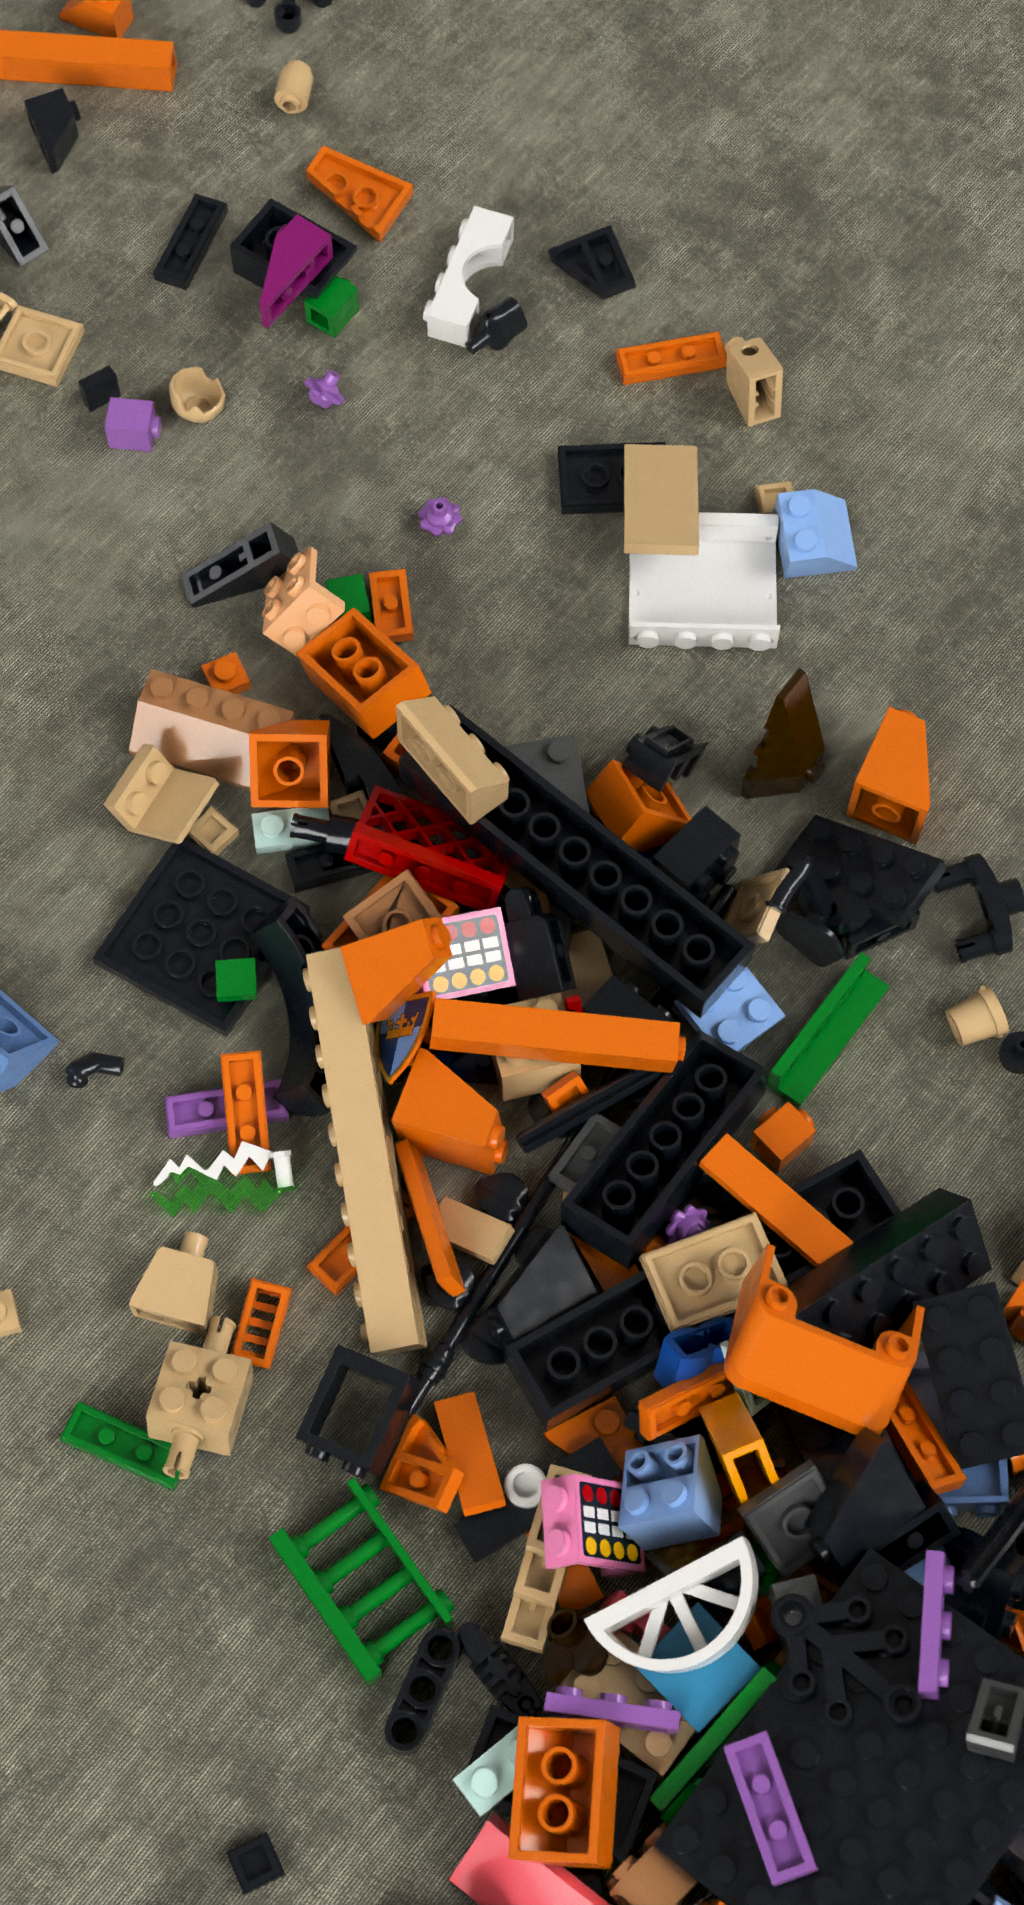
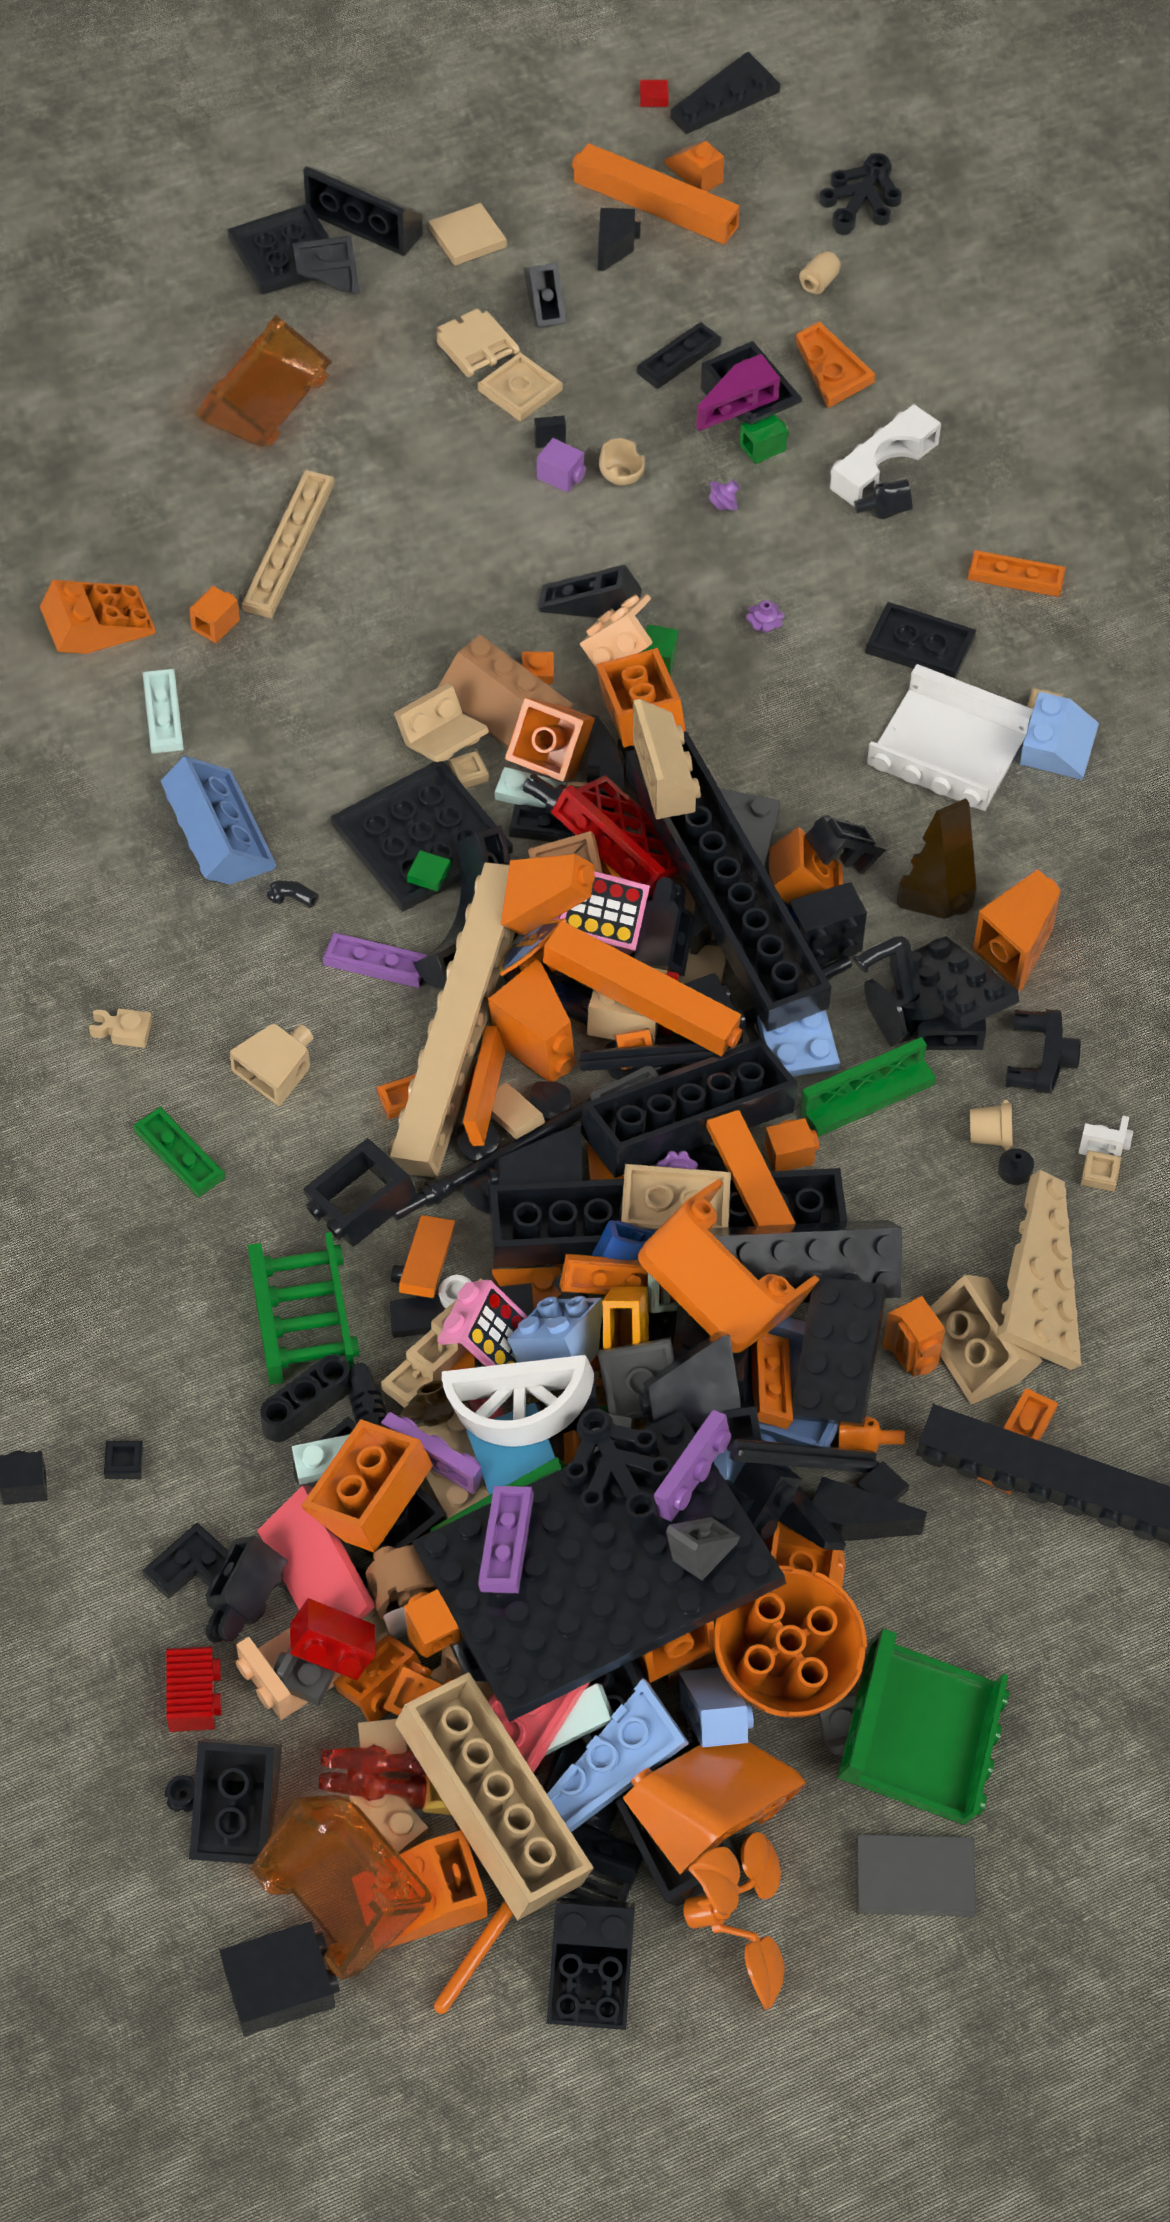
camera: 25 degrees right, 10 degrees down
tan brick [146,1316,253,1480] -> none
piece [151,1141,296,1217] -> none
orange tile [220,1050,272,1175] -> none
orange slope [231,1278,294,1370] -> none
orange plate [369,569,414,642] -> none
orange wing [379,1414,464,1514] -> none
black wing [548,225,636,300] -> none
tan tile [624,444,699,555] -> none
tan tile [724,868,790,945] -> none
tan torso [725,337,783,427] -> none

